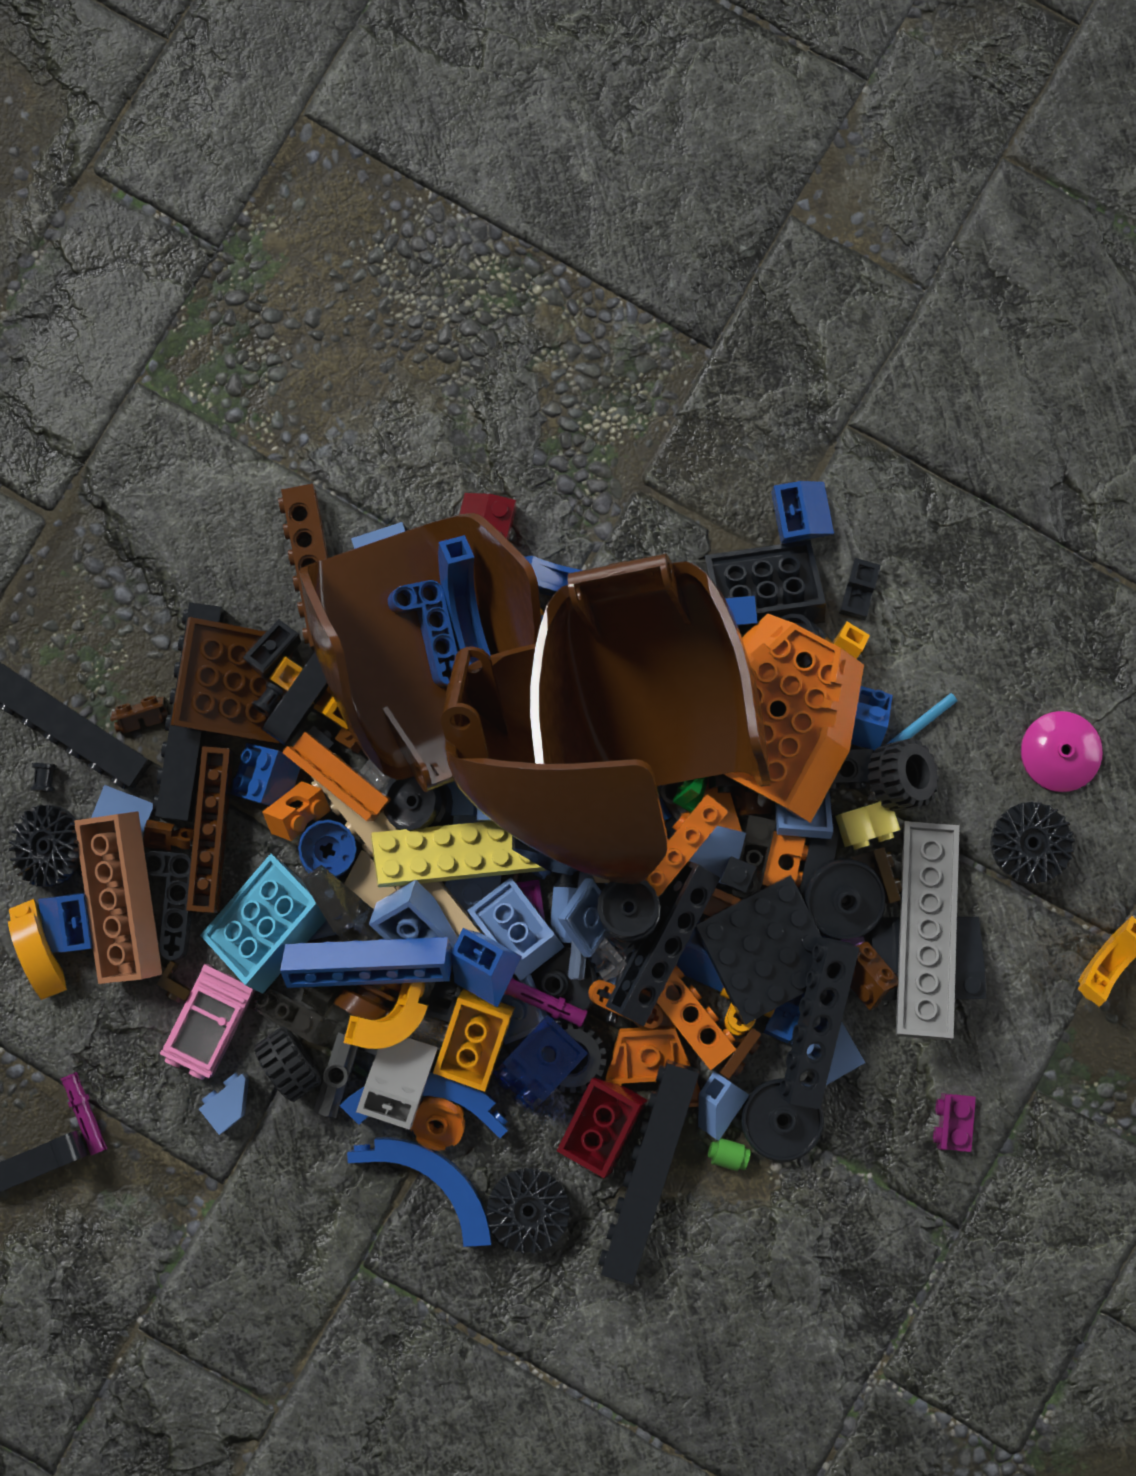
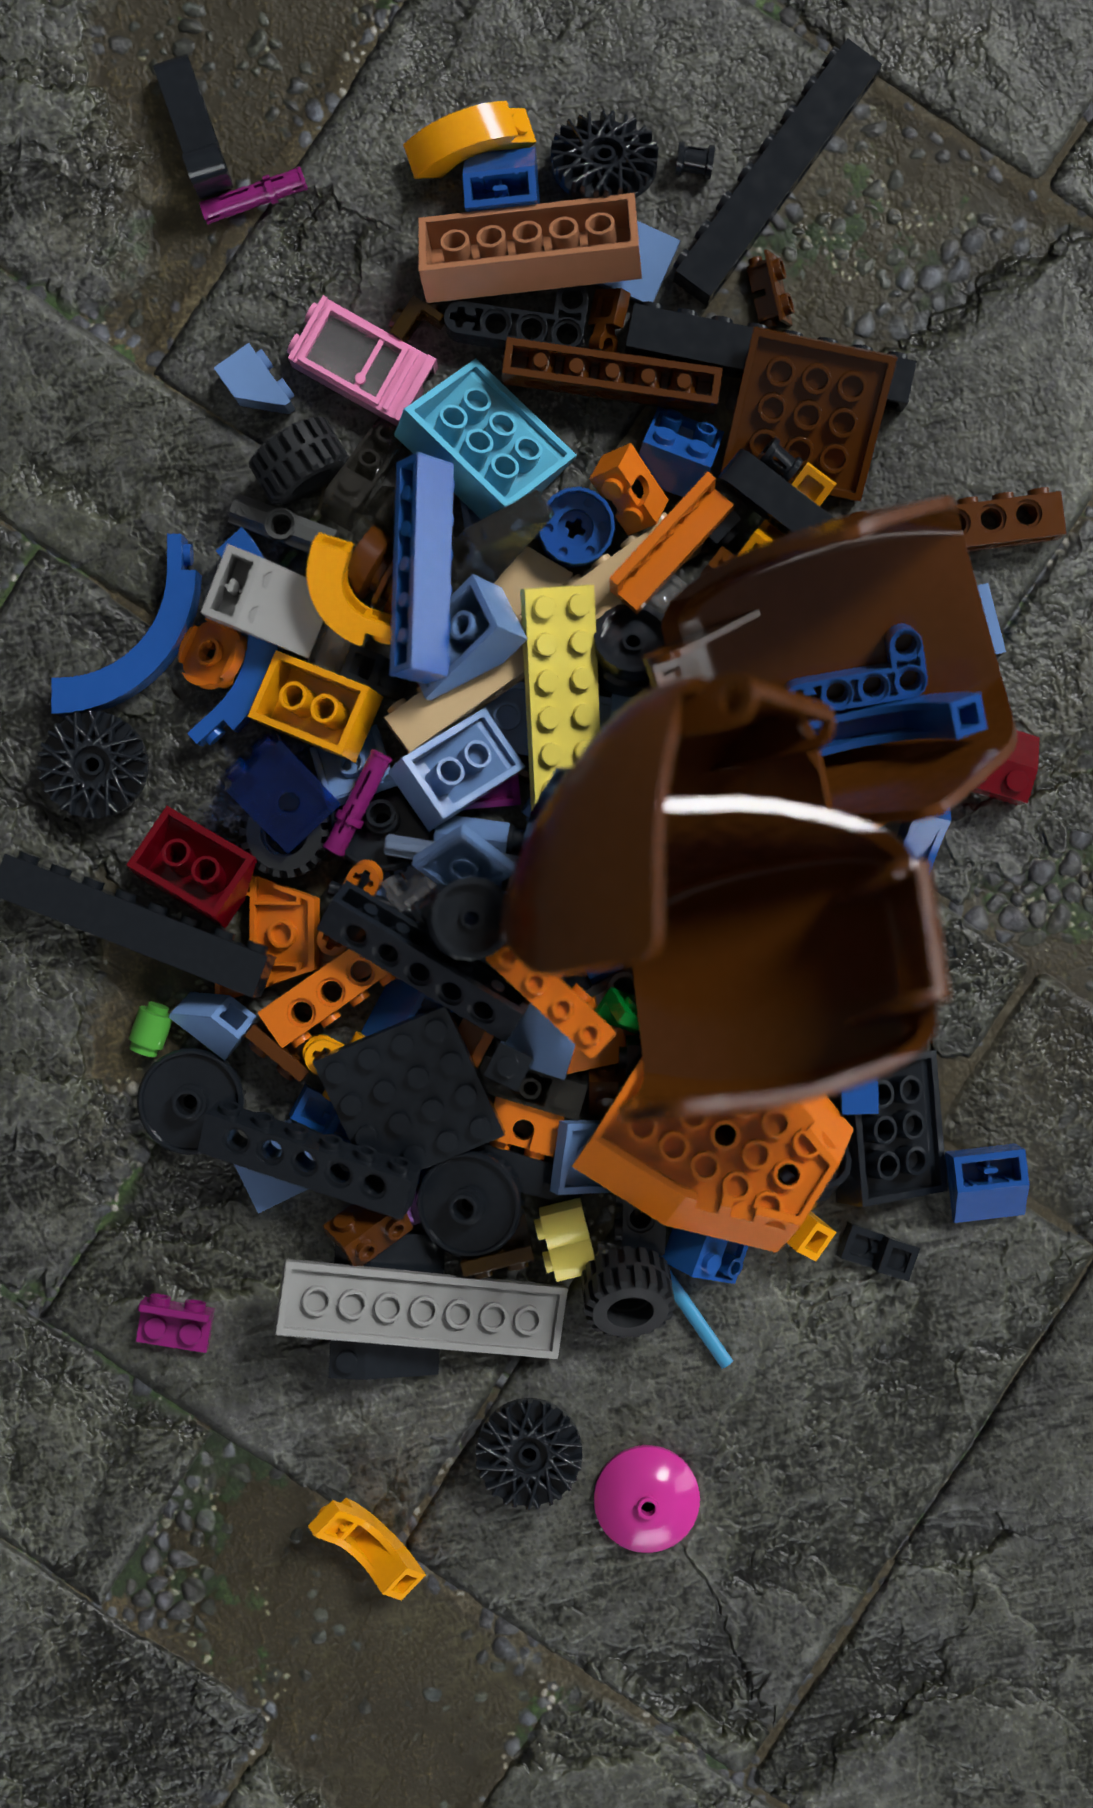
camera: 100 degrees right, 5 degrees up
black slope [243,619,301,680] -> none
blue slope [451,928,522,1007] -> none

